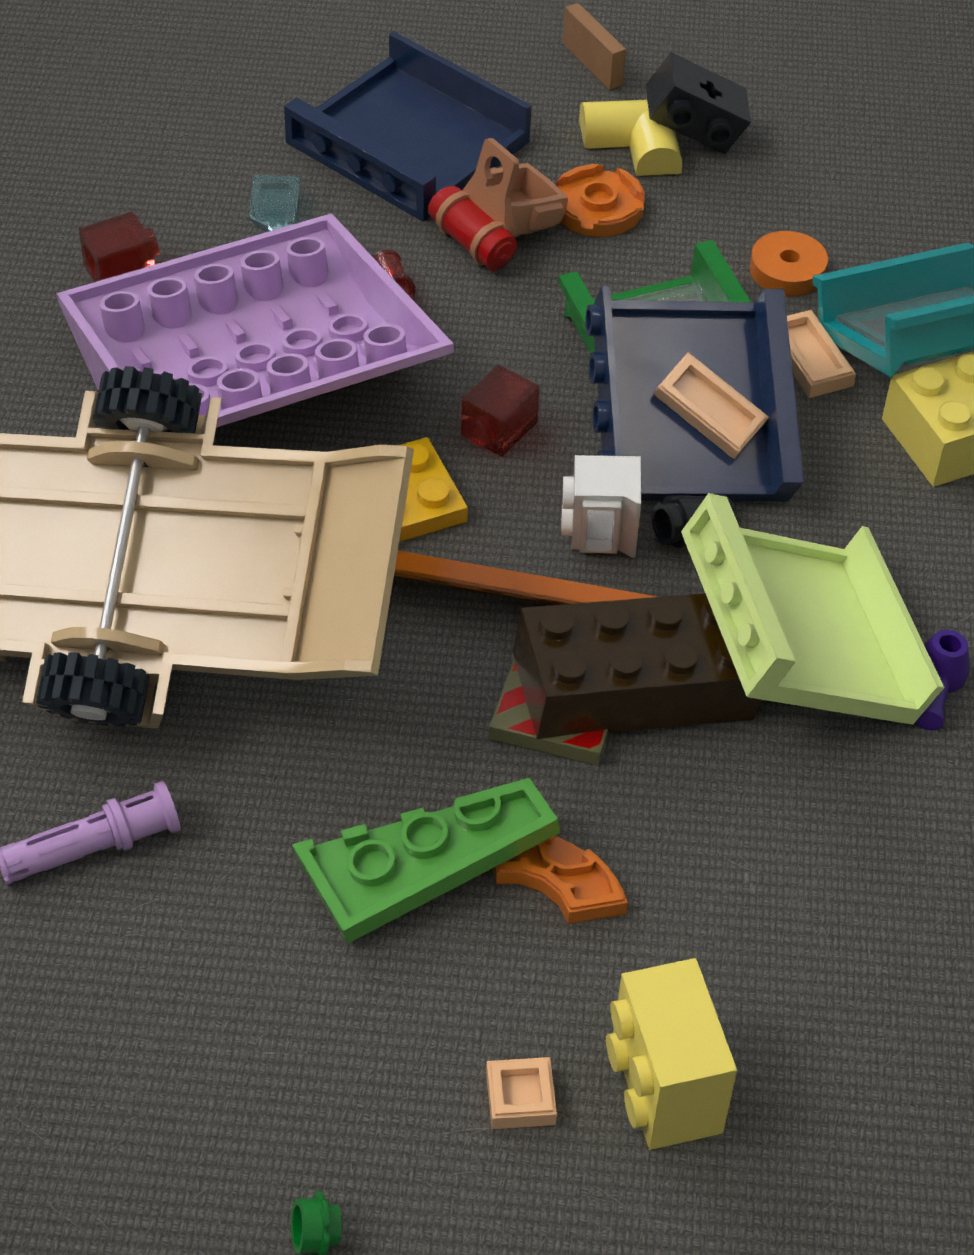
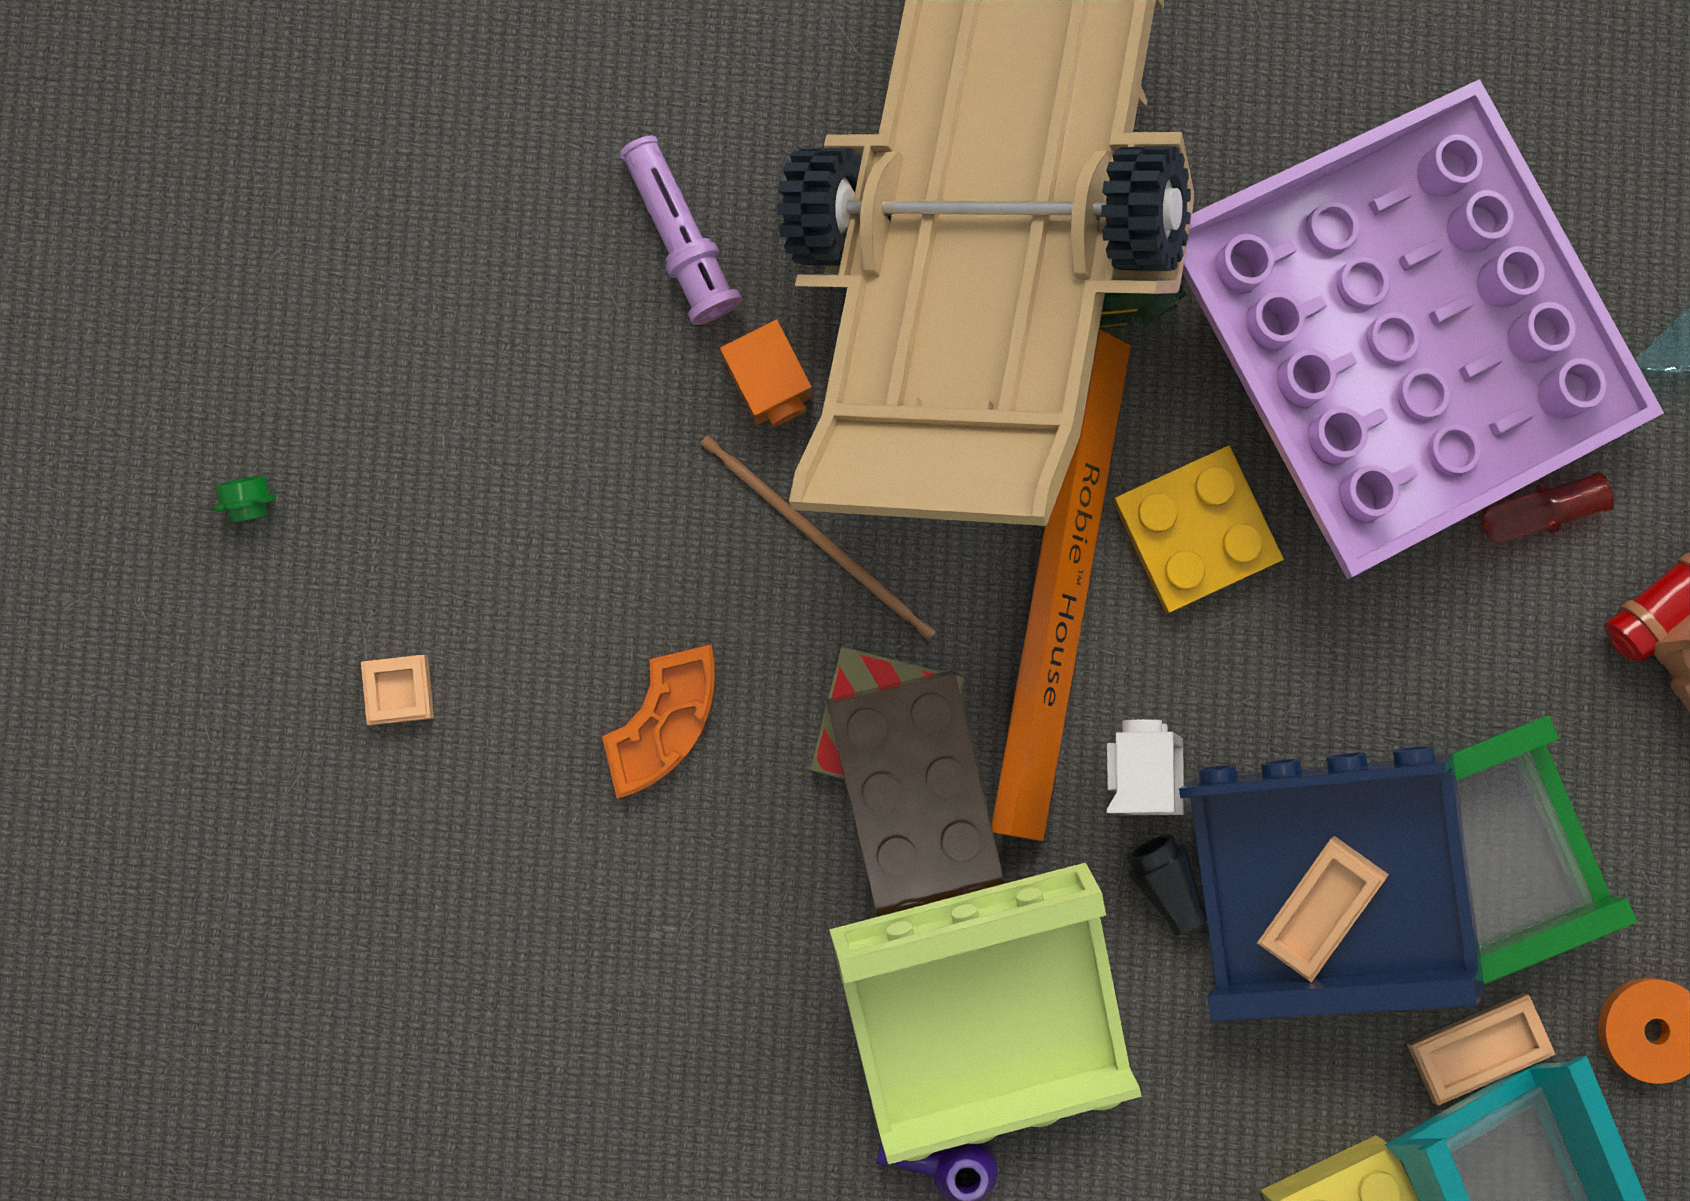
camera: 90 degrees right, 35 degrees up
clear red brick [79,211,159,282] -> none
bright green wing [292,778,561,944] -> none
clear red brick [461,364,540,457] -> none
light yellow brick [606,958,737,1150] -> none
none -> medium nougat piece [700,435,936,641]
none -> orange brick [720,319,812,427]

